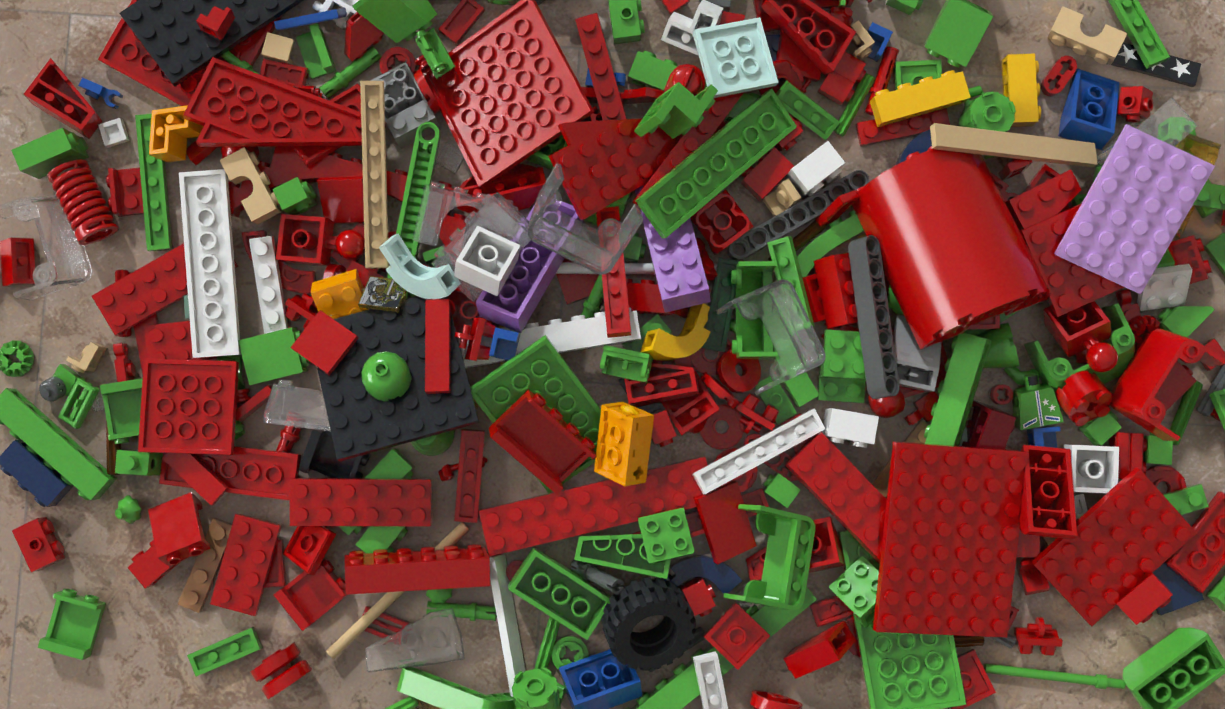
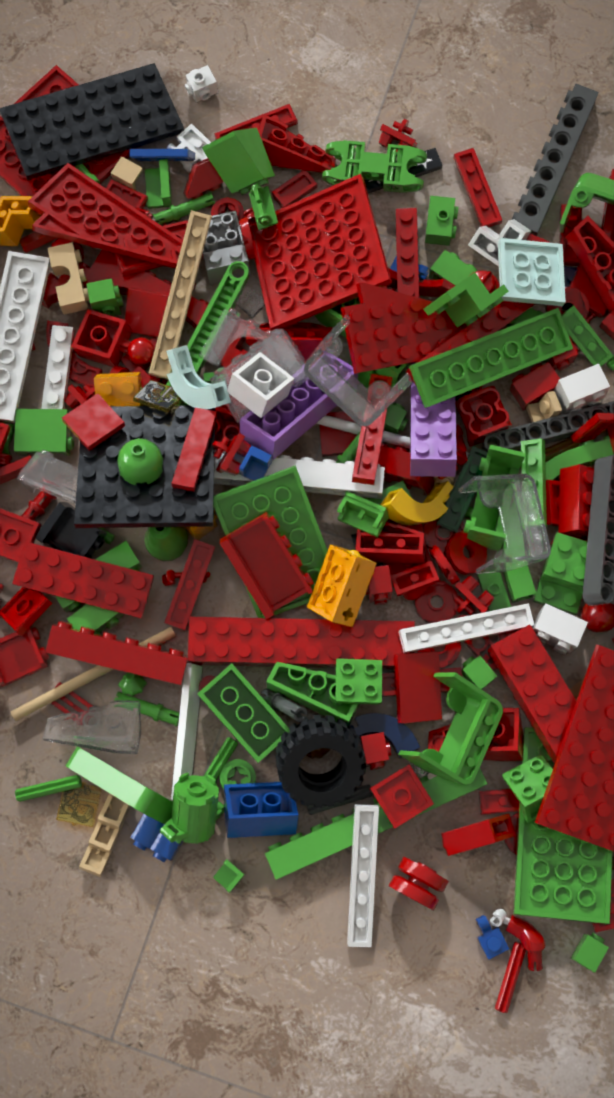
camera: 15 degrees right, 10 degrees down
red panel [196,6,235,41] -> none

